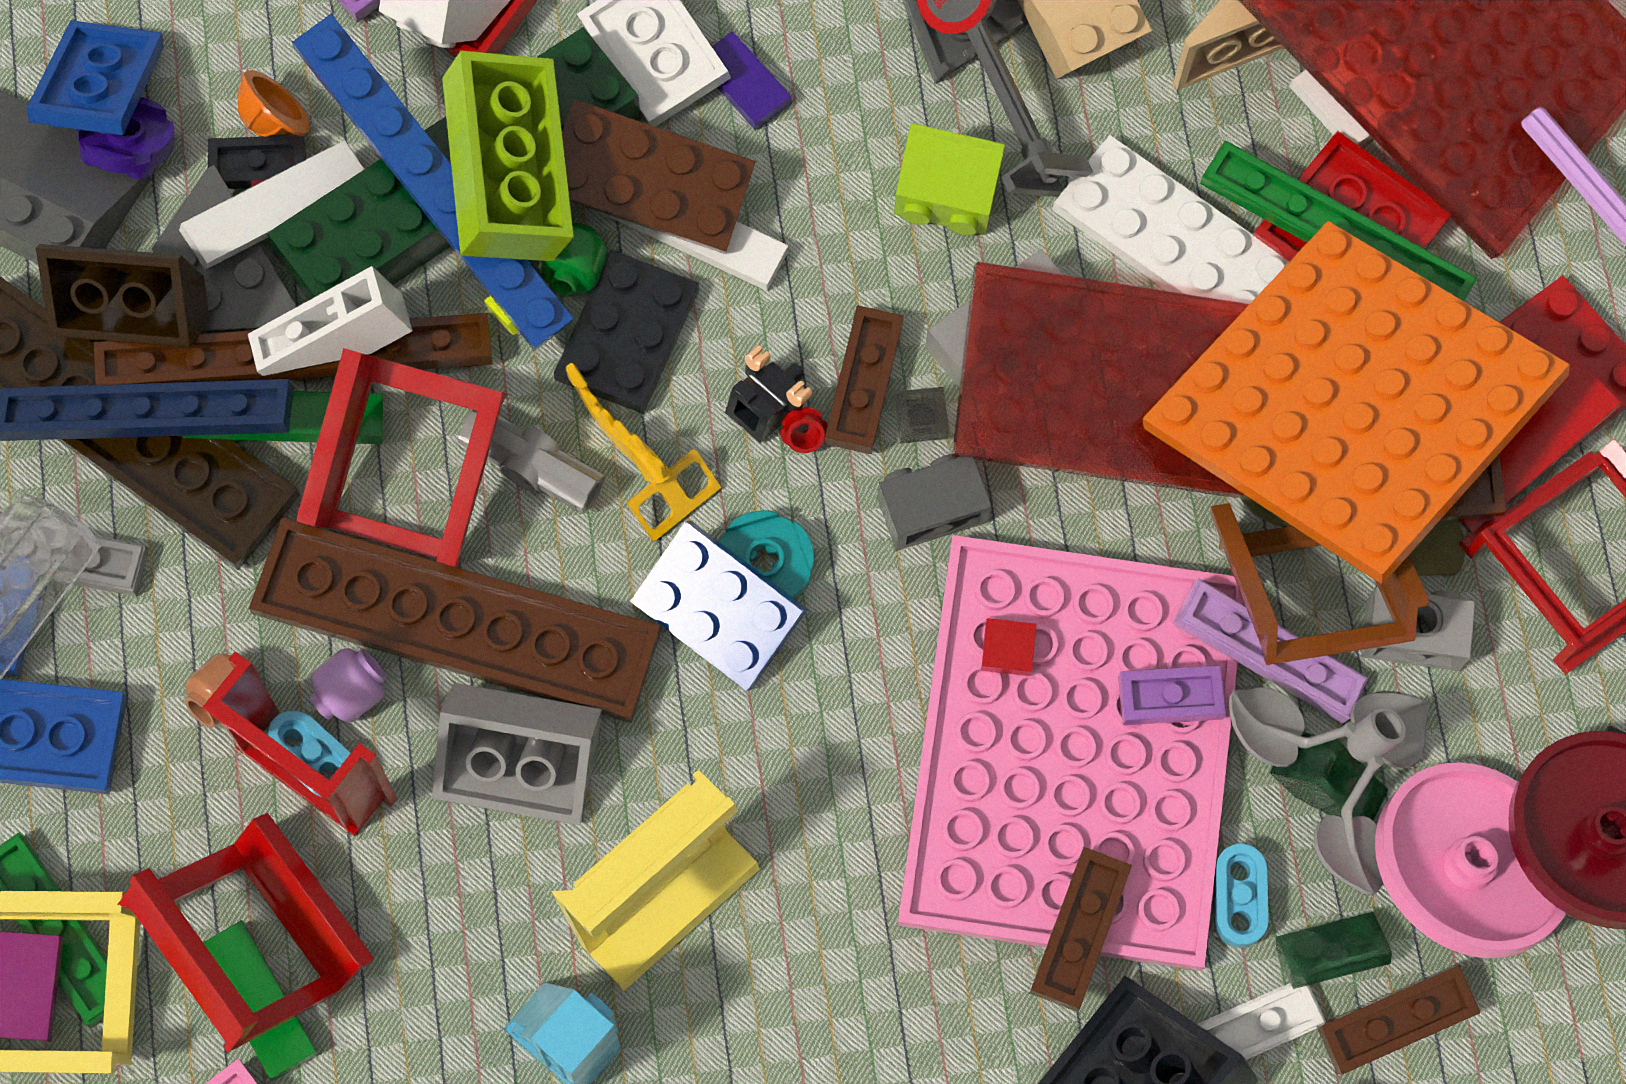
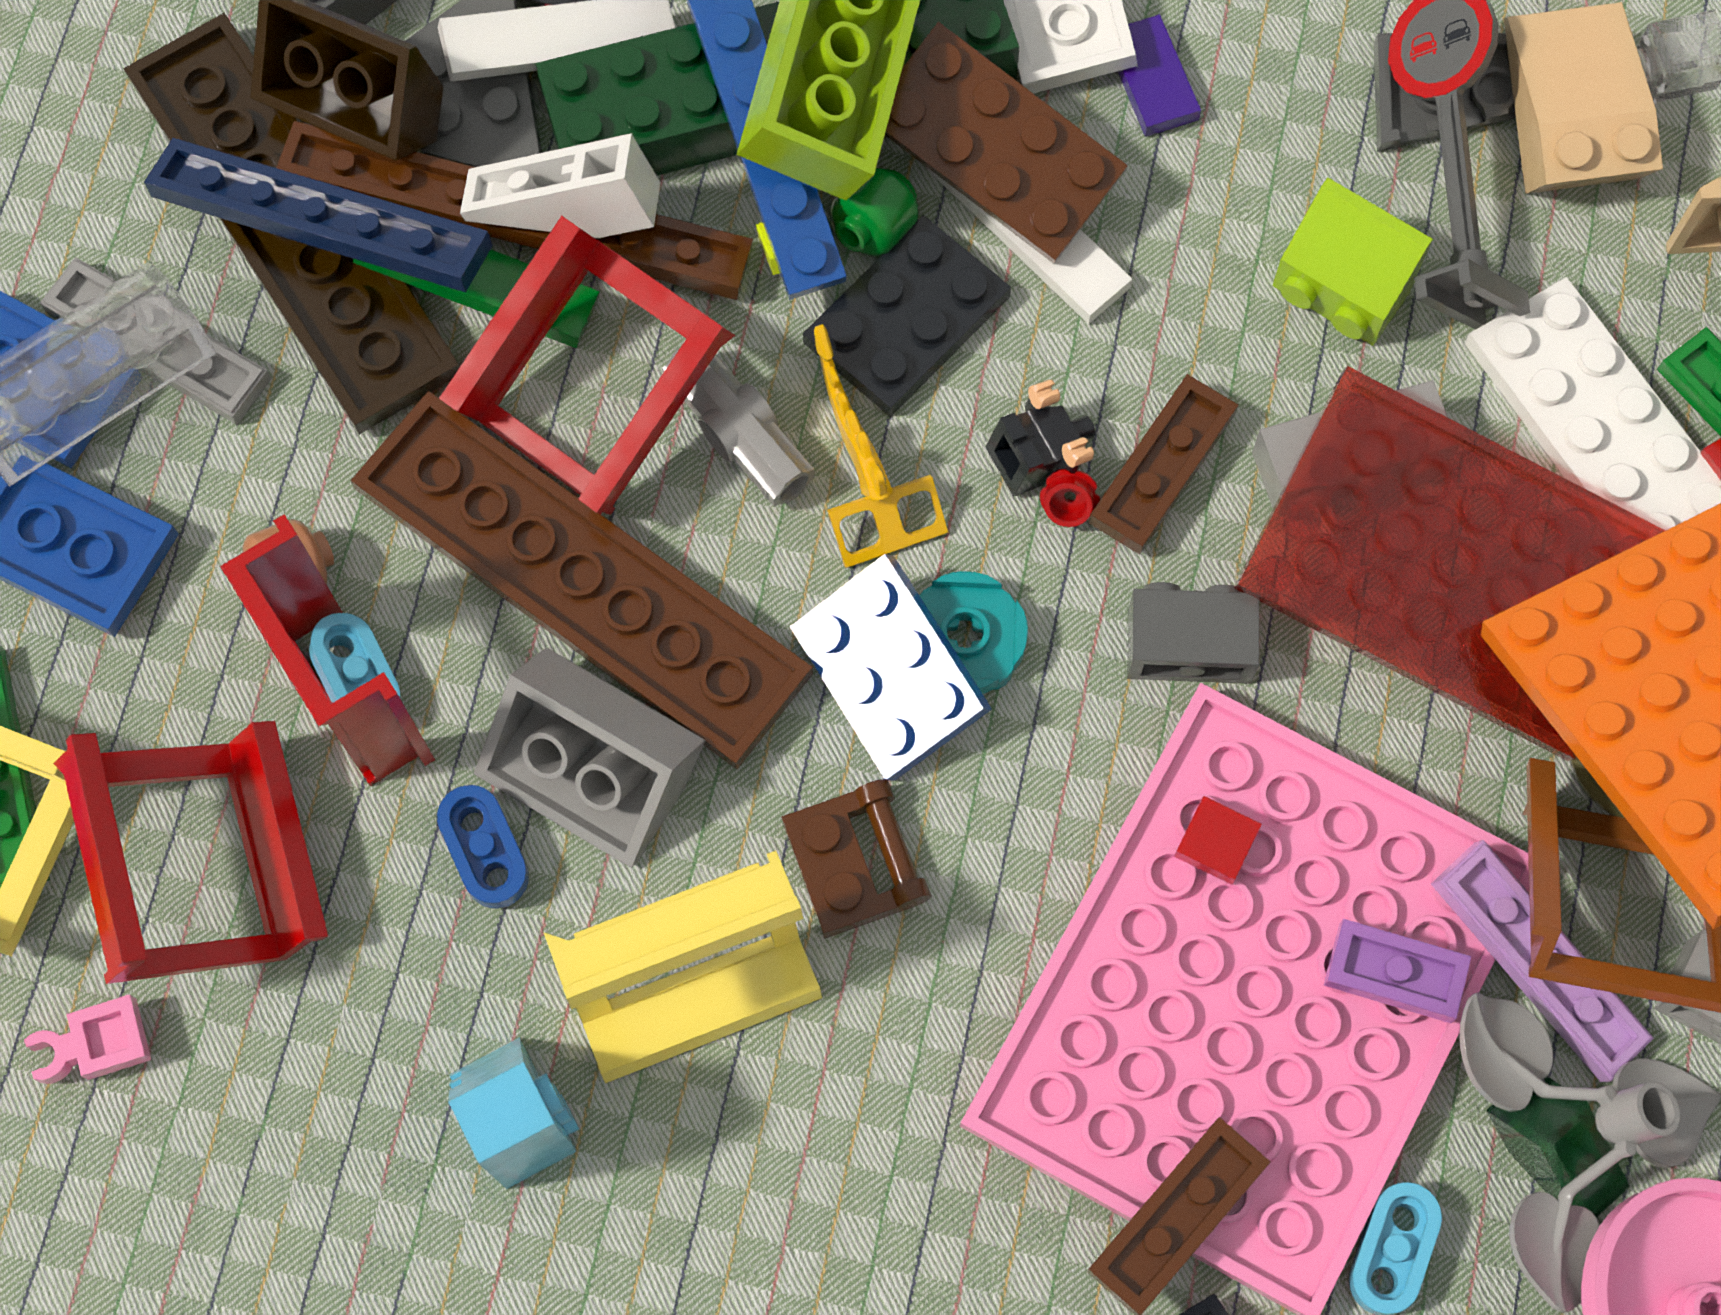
camera: 25 degrees right, 0 degrees up
green tile [203,920,318,1081] -> none
lavender head [310,648,387,723] -> none
clear smoke plate [894,387,949,444] -> none
none -> blue plate [437,785,529,909]
none -> reddish brown plate [781,779,932,939]

